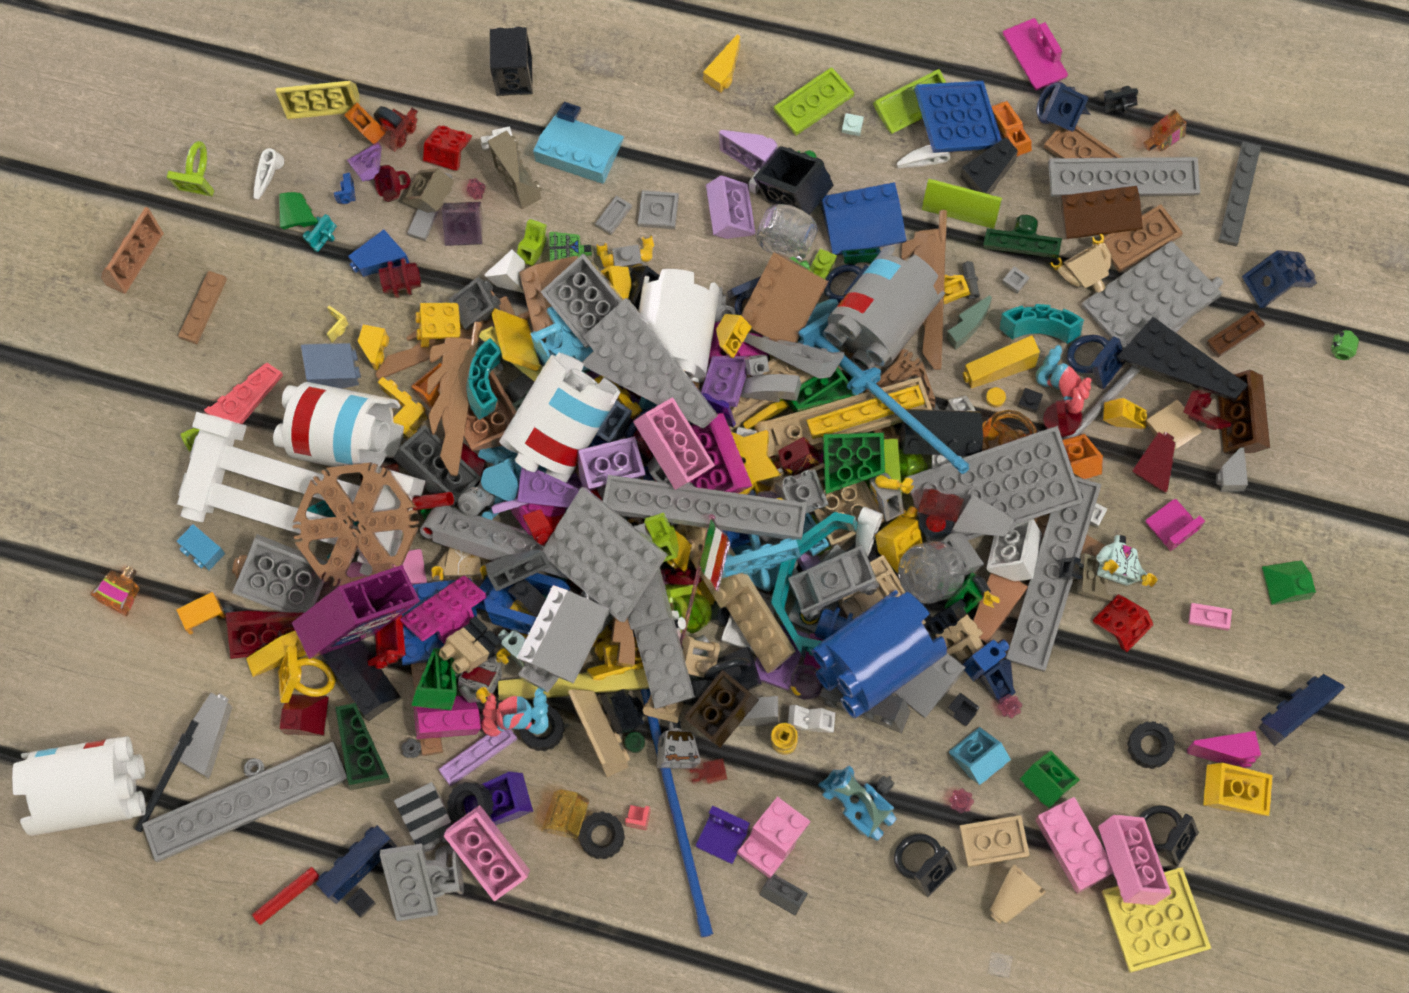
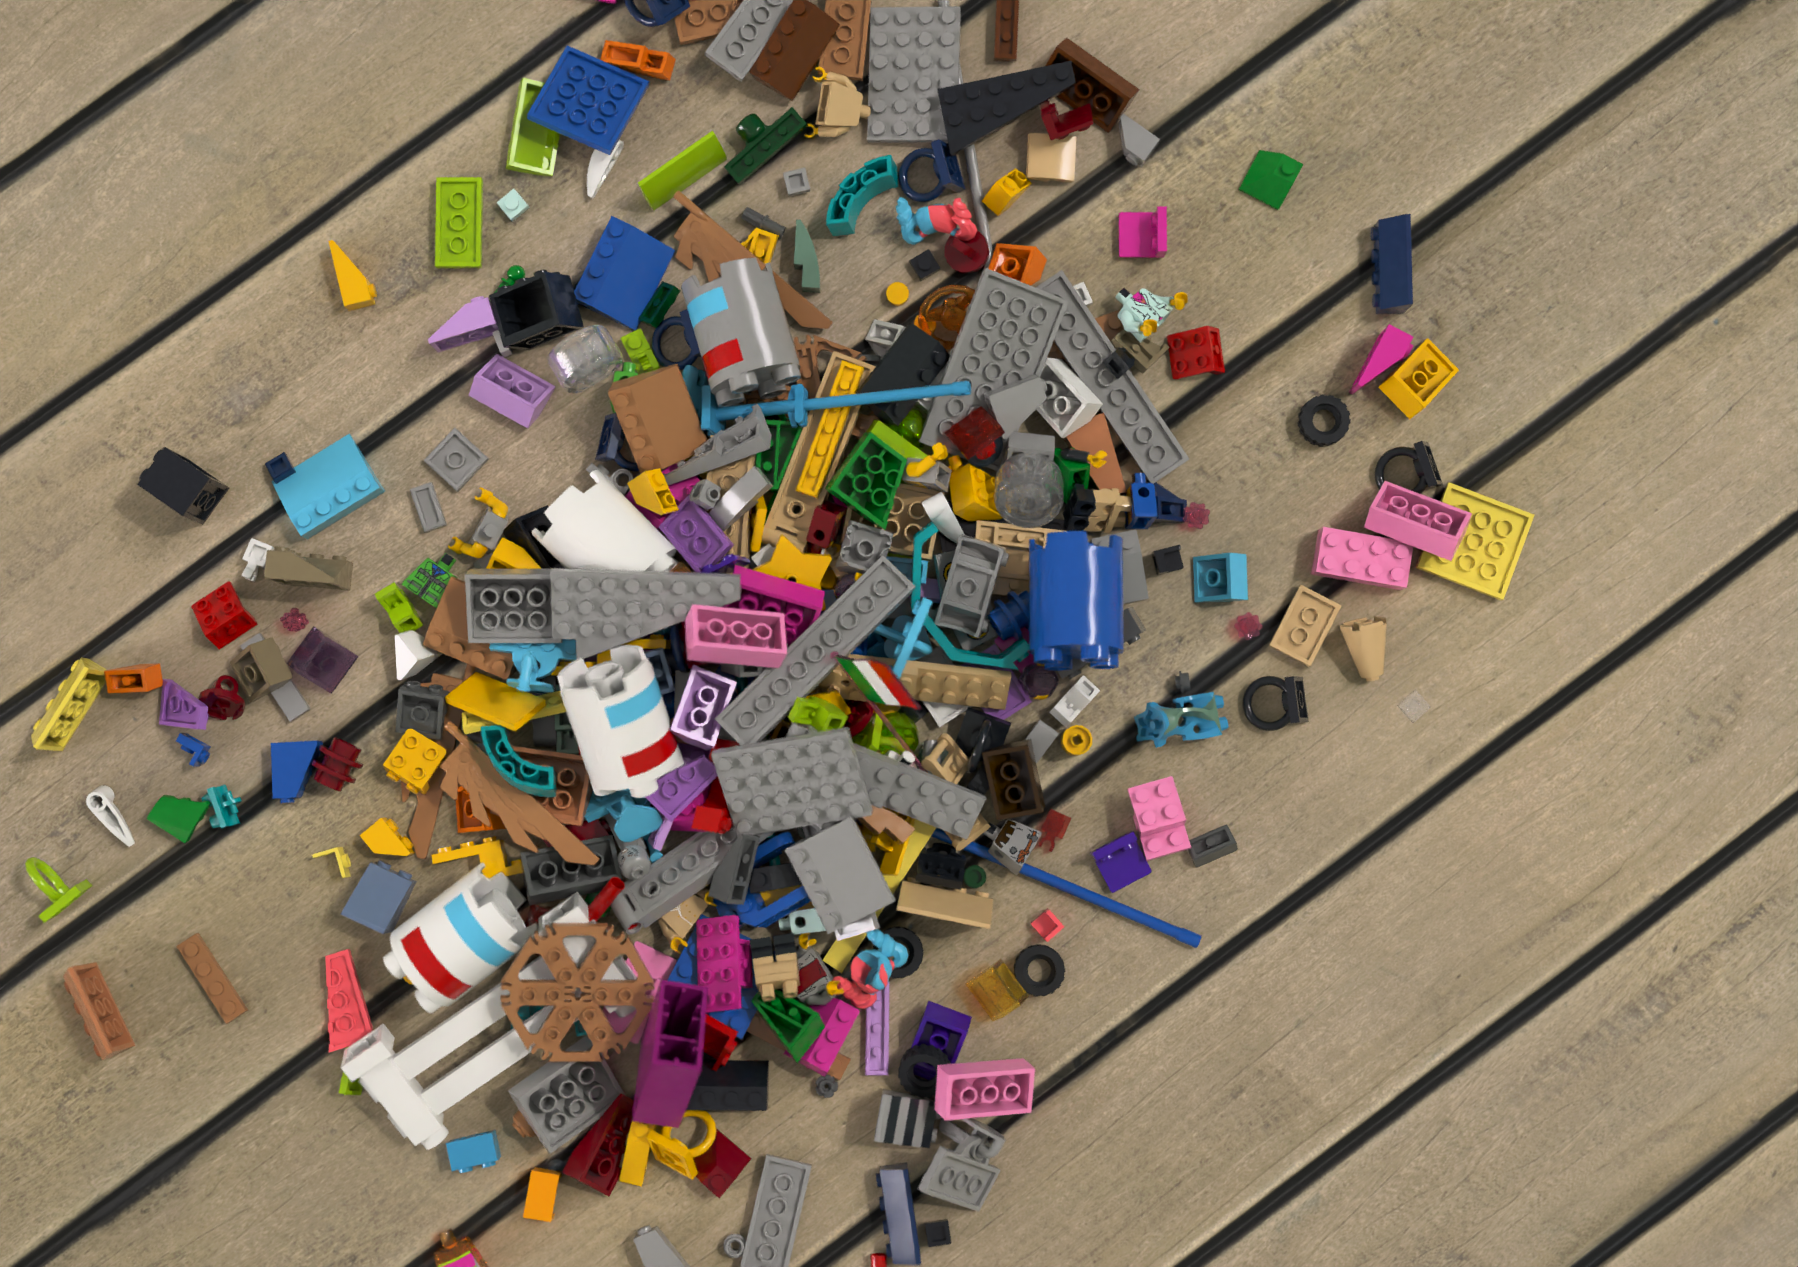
camera: 60 degrees left, 15 degrees up
dark green wedge [335,703,390,791] -> none
clear red plate [374,106,419,152] -> none
black wedge [960,137,1018,194] -> none
yellow slope [962,335,1040,389] -> none
green slope [1020,751,1080,808] -> none
dark red slope [1132,431,1176,494] -> none
bright pink plate [1188,603,1232,631] -> none

